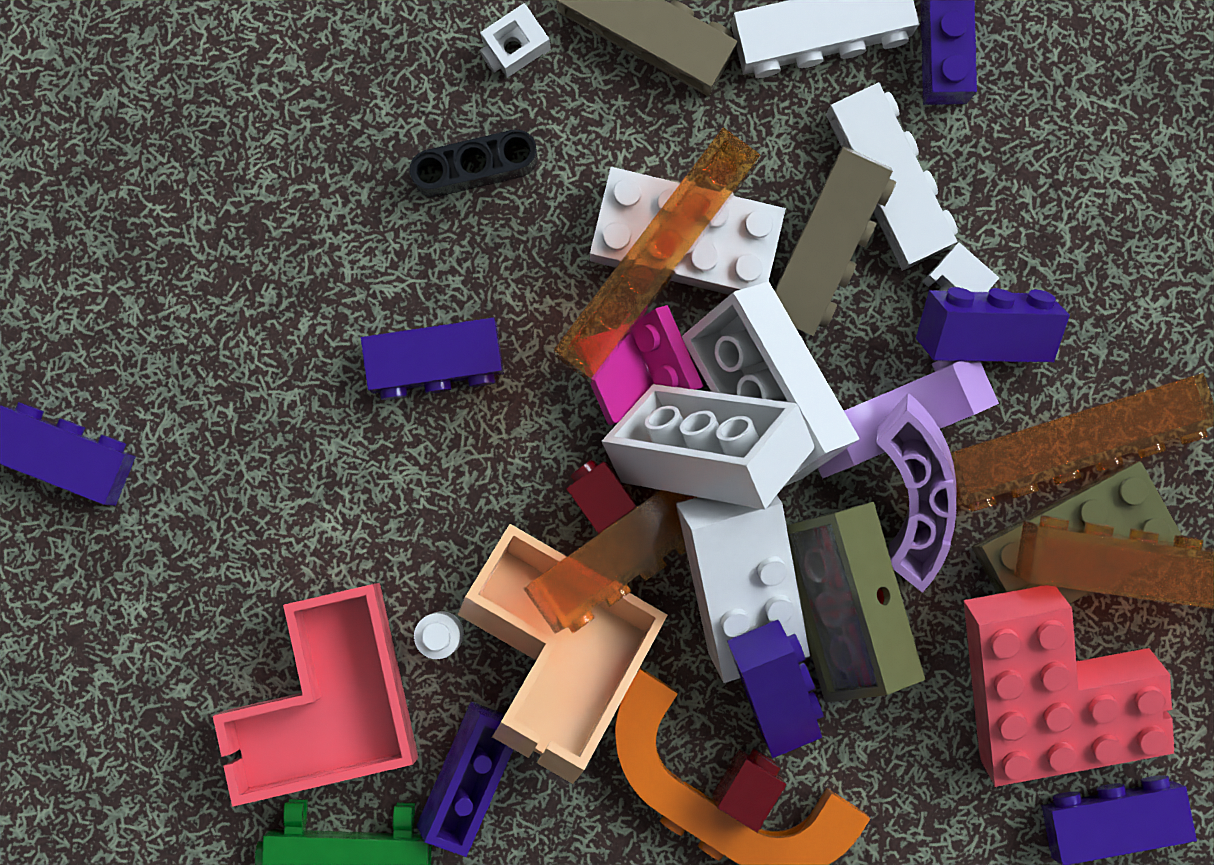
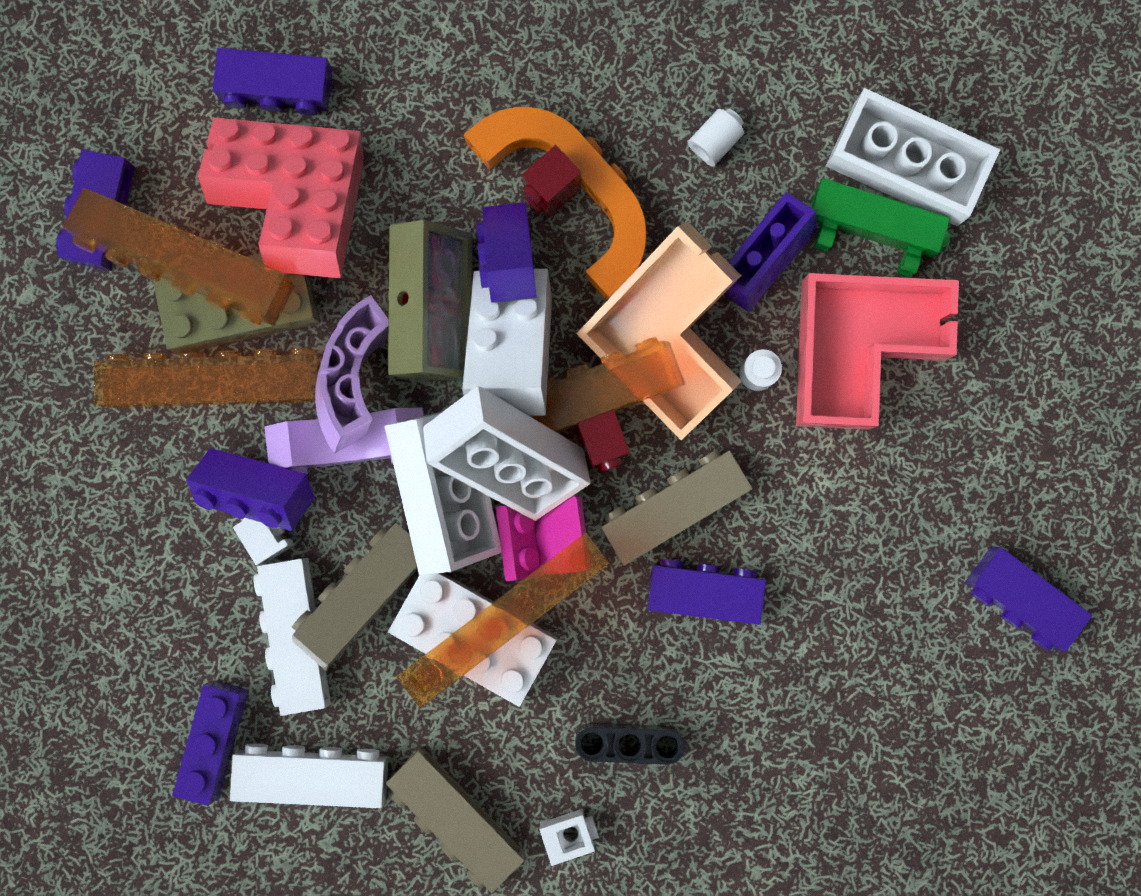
camera: 160 degrees left, 0 degrees up
none -> dark tan brick [601,449,752,566]

